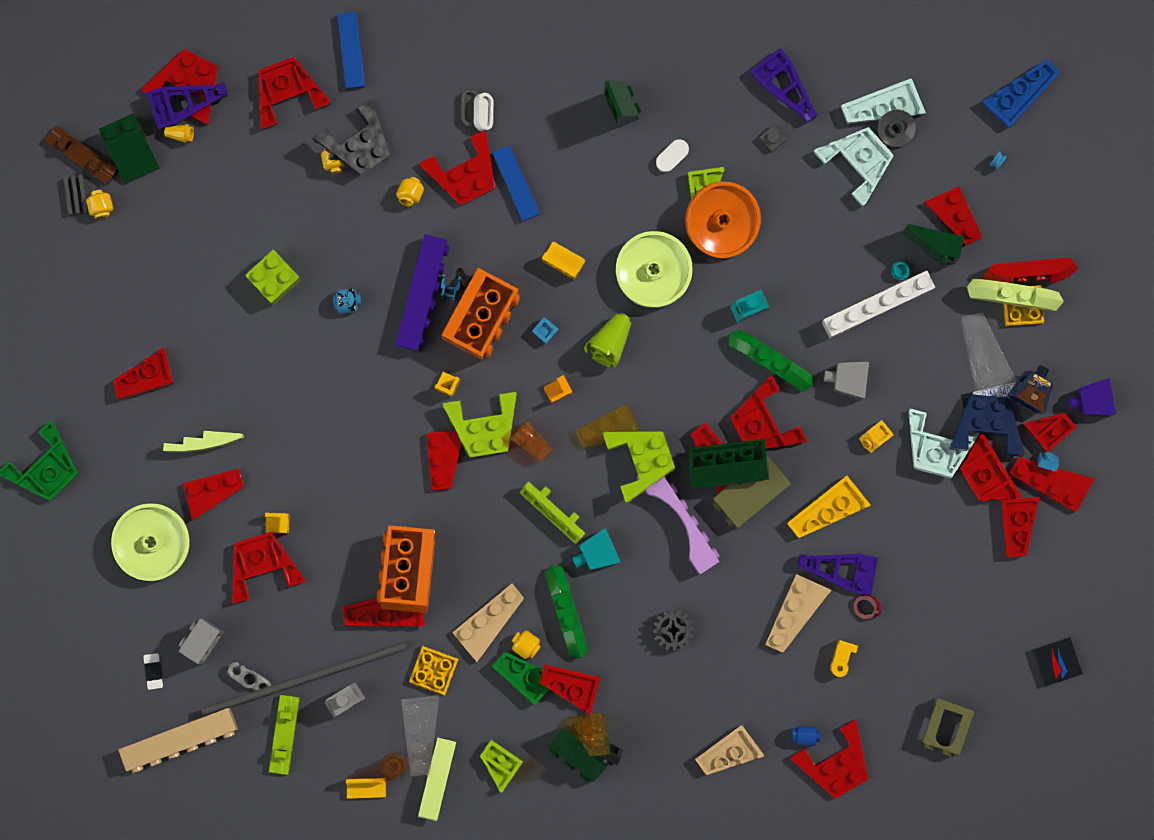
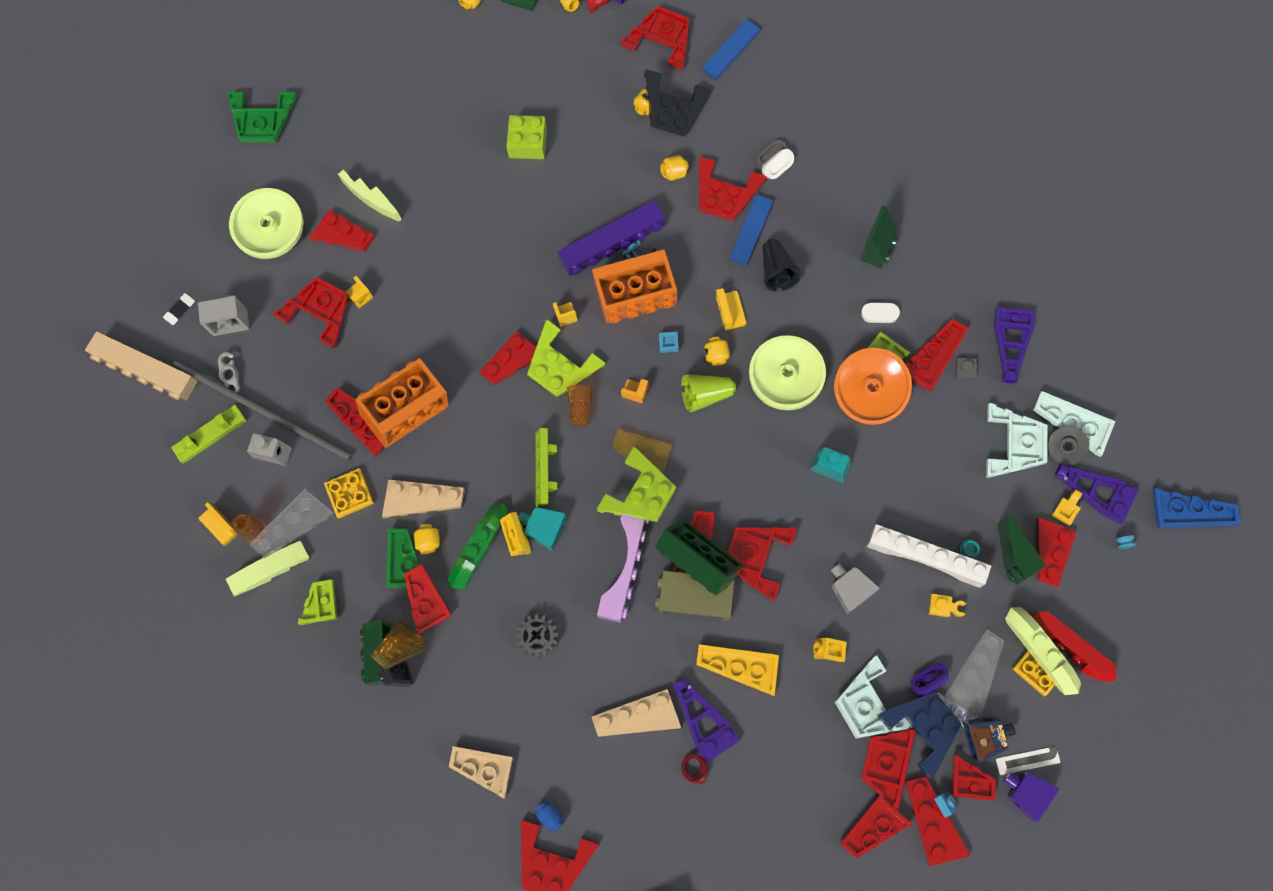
camera: 60 degrees right, 10 degrees down
red wing [113,347,174,400] -> none
dark azure head [333,288,361,314] -> none
green brick [729,330,812,392] -> none
yellow leg [830,640,858,677] -> none
none -> yellow panel [500,512,531,556]
none -> yellow head [704,337,730,366]
none -> black cone [762,239,801,292]
none -> red wing [906,319,969,392]
none -> dark purple plate [911,663,949,696]
none -> yellow plate [928,594,966,617]
none -> sticker [996,747,1060,775]
none -> yellow plate [1052,489,1082,526]
none -> dark purple plate [1054,463,1139,524]

